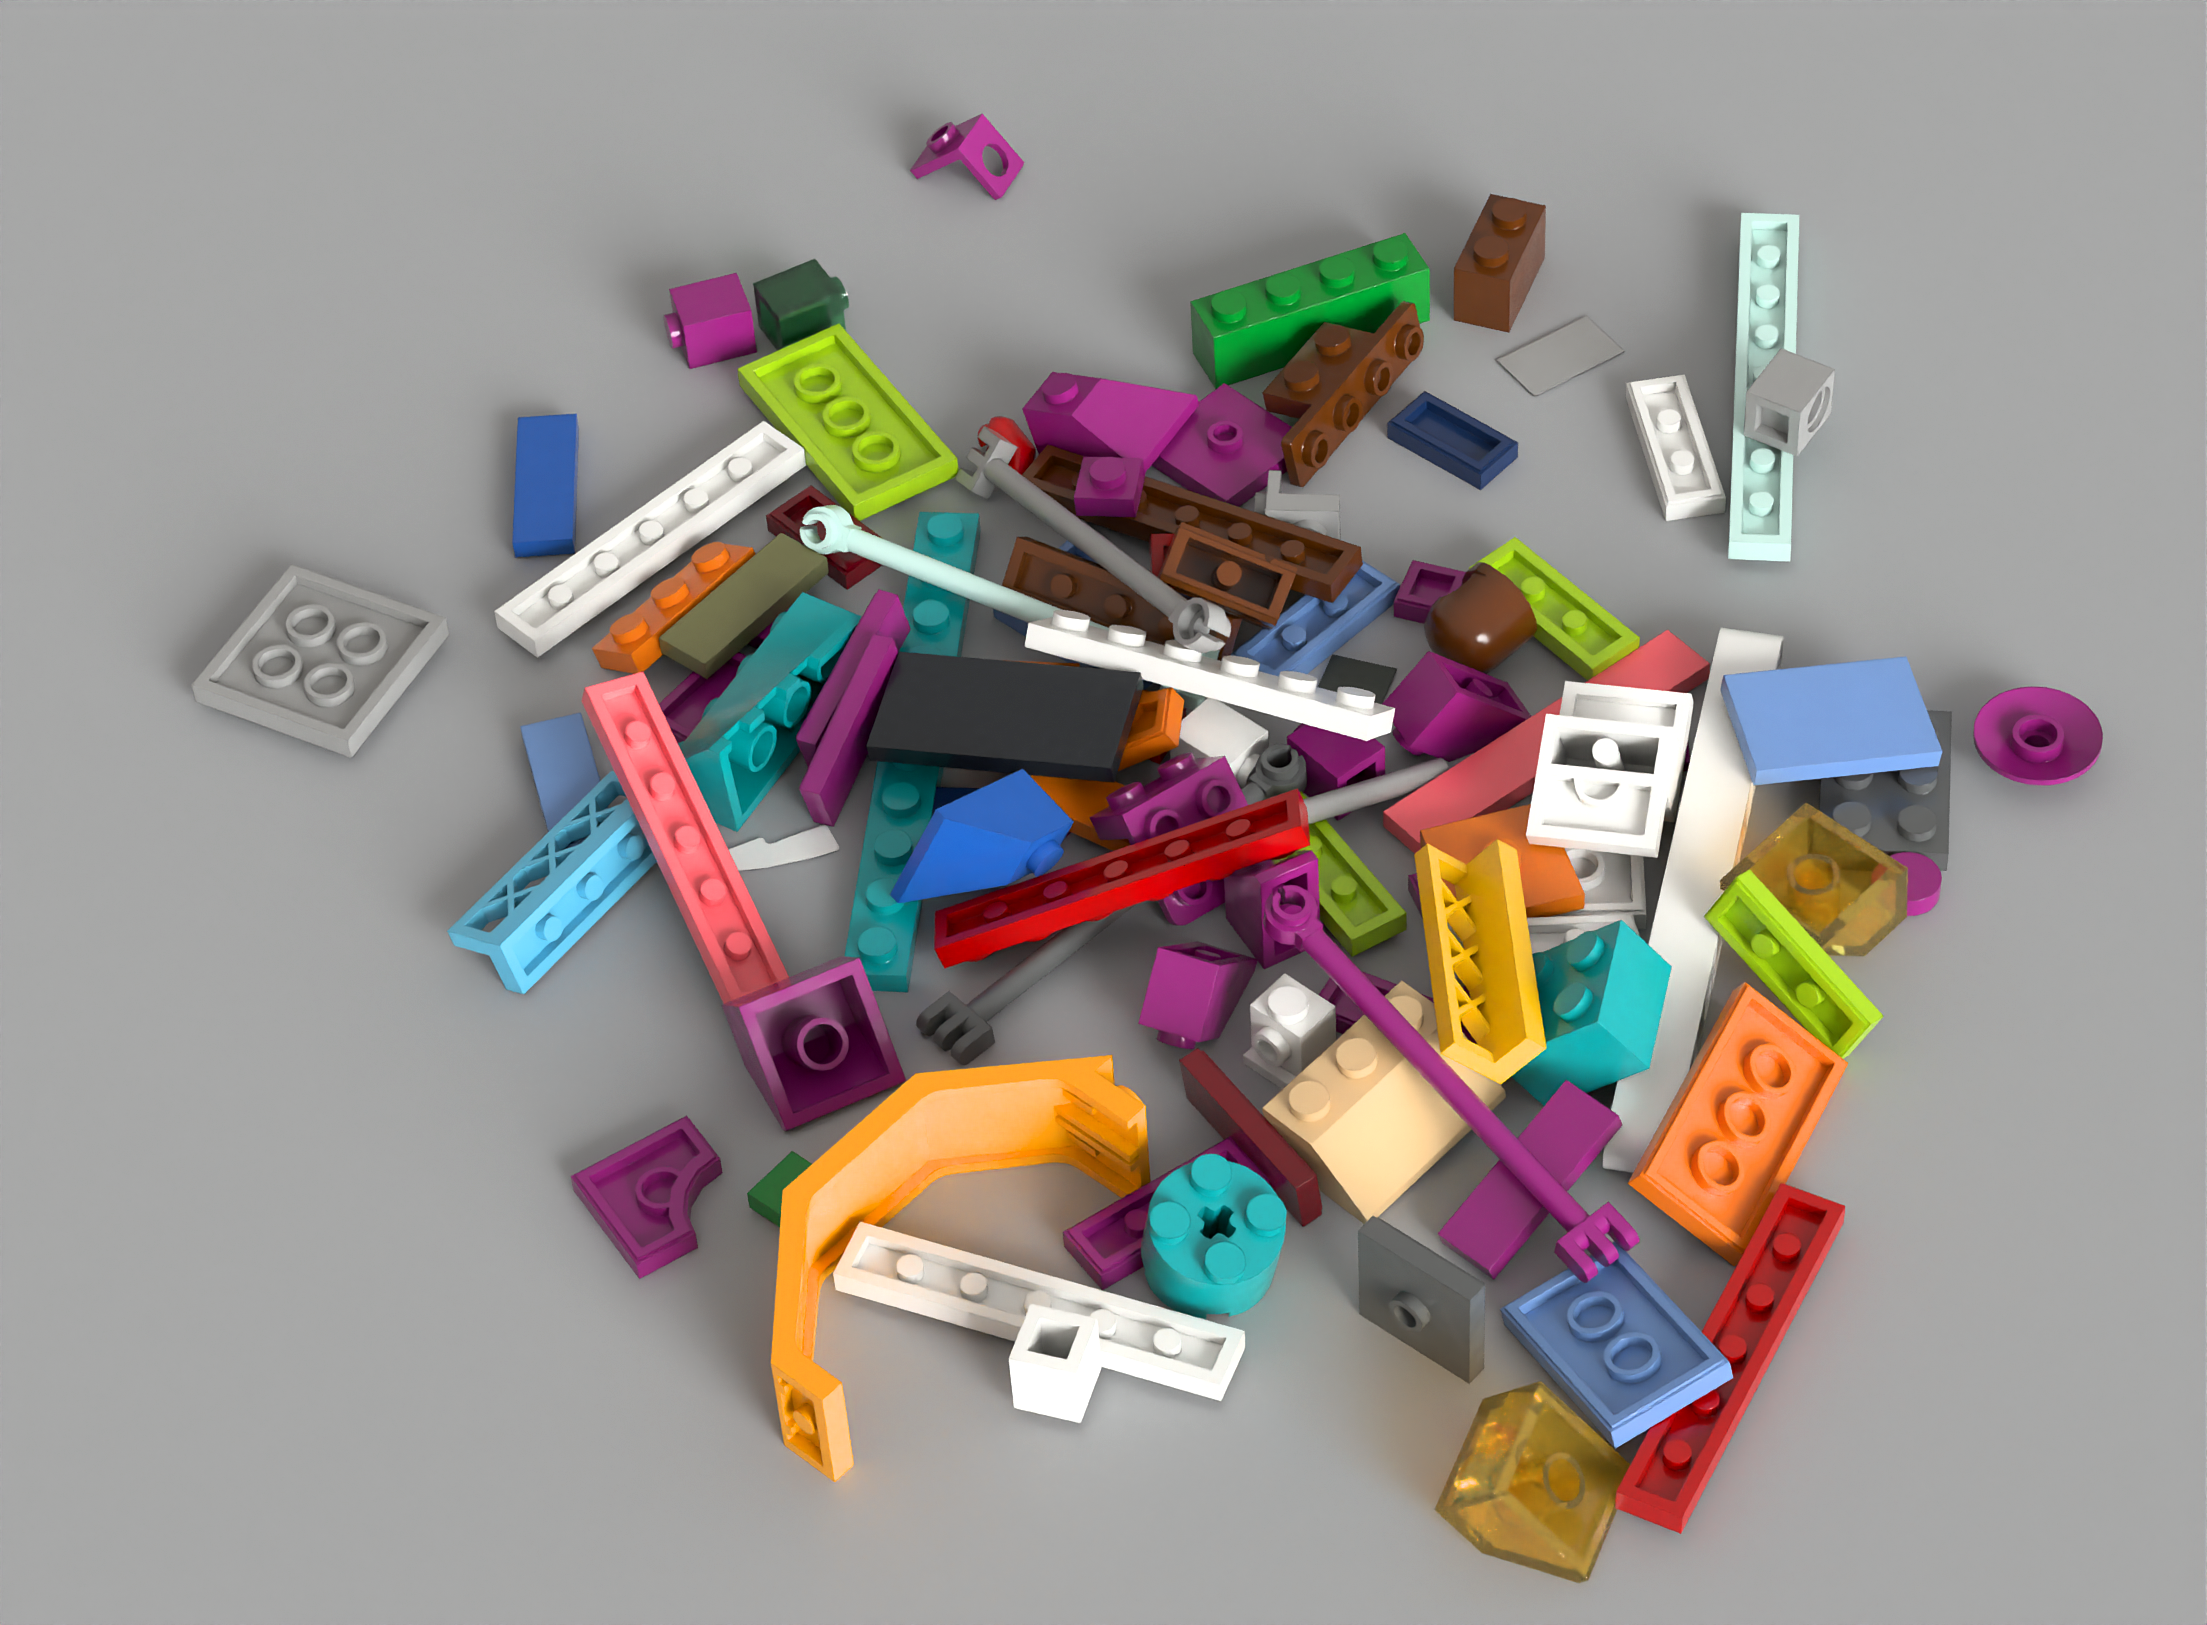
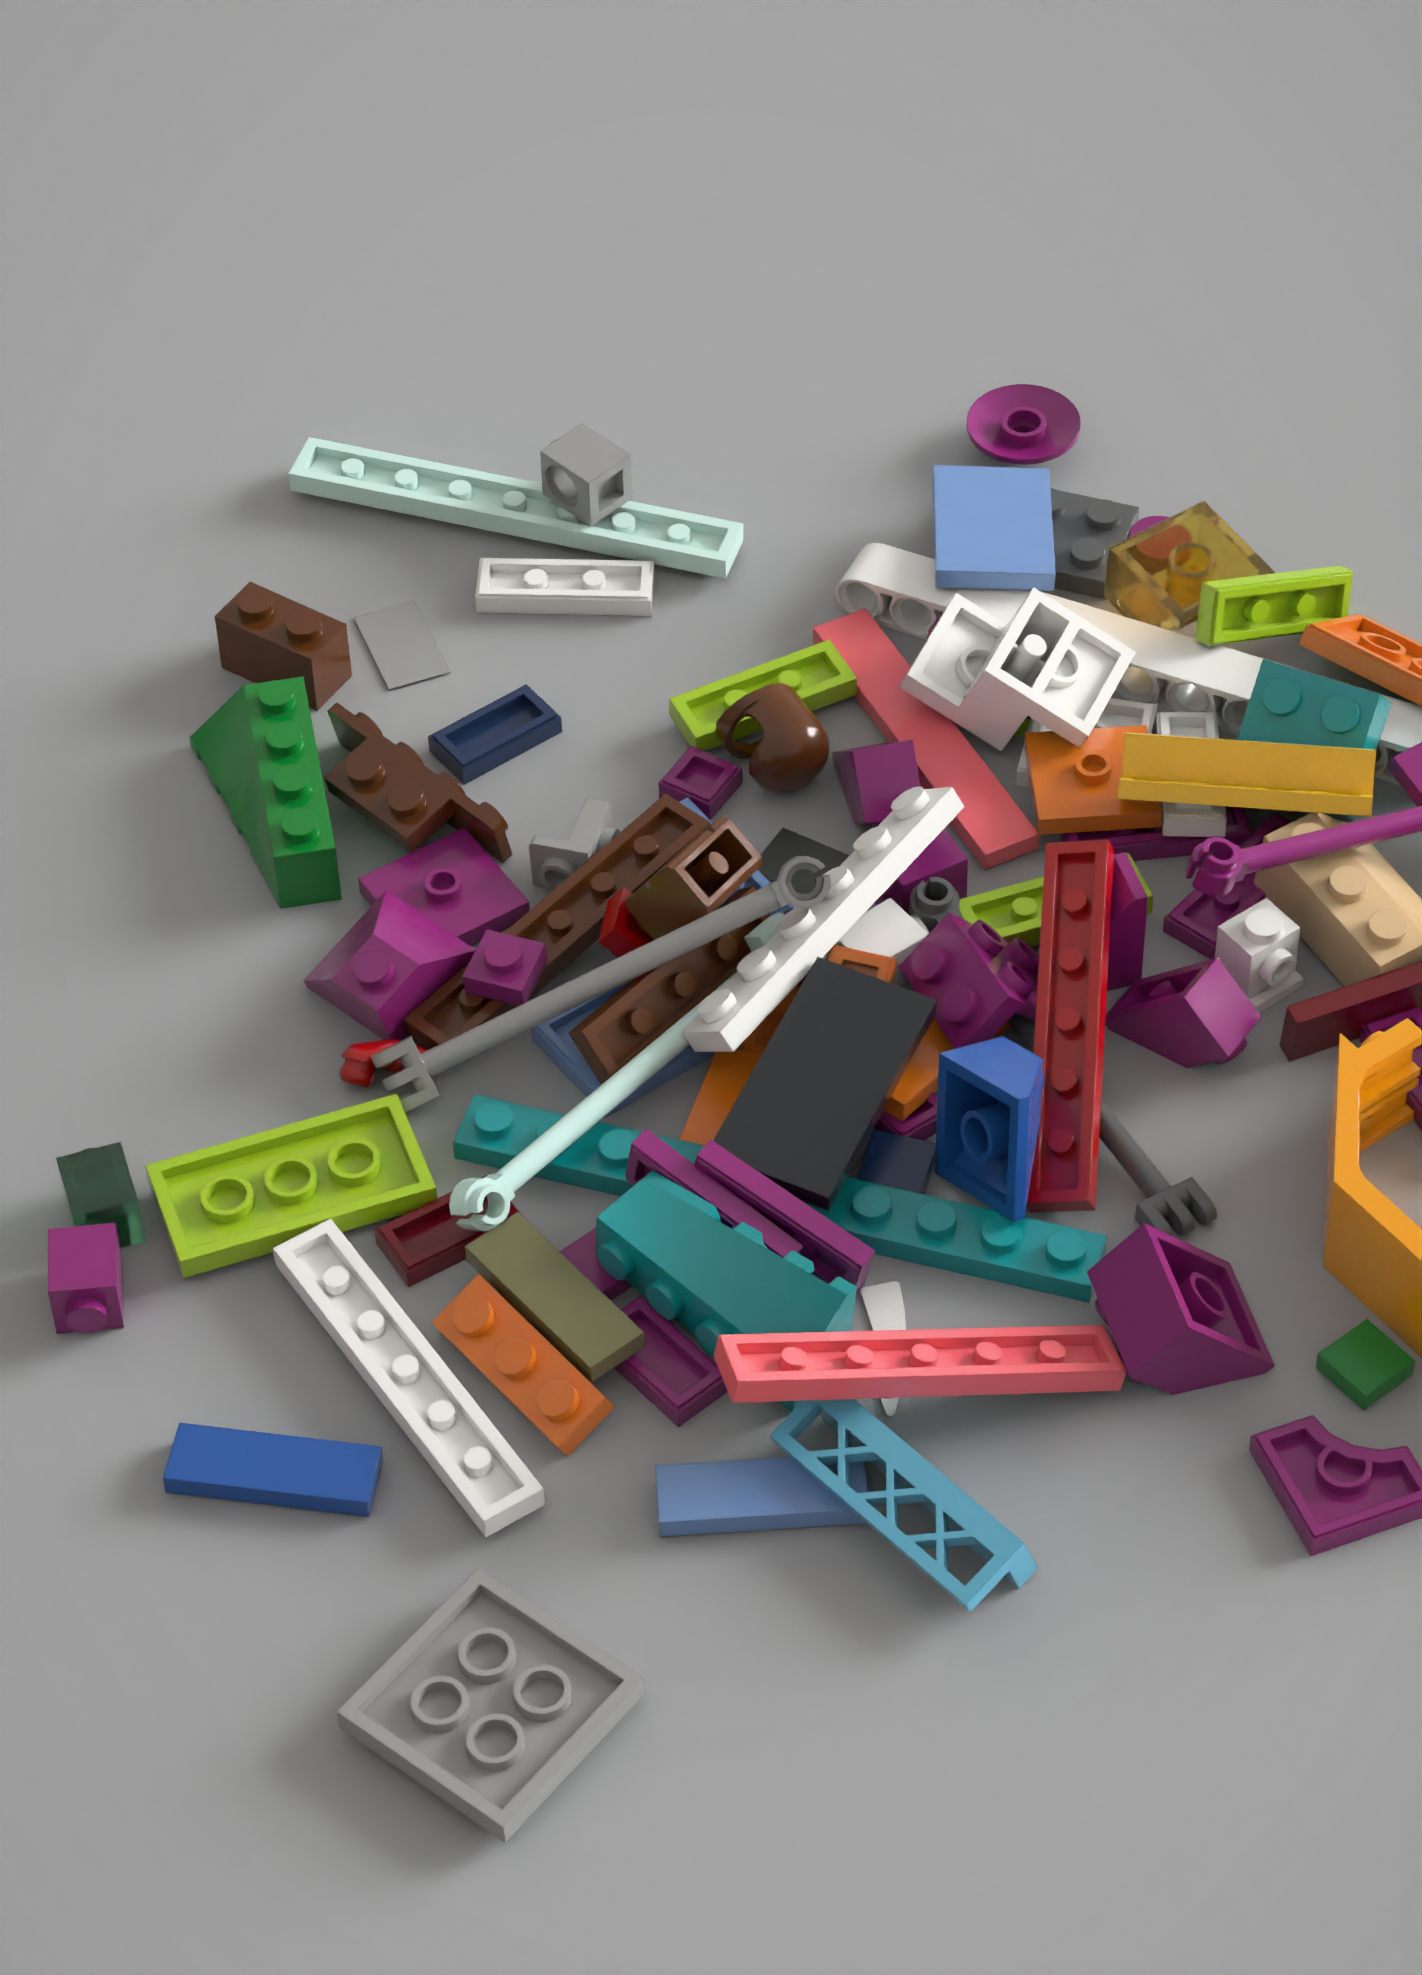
camera: 80 degrees left, 0 degrees up
light grey bar [1303,758,1449,824] -> none

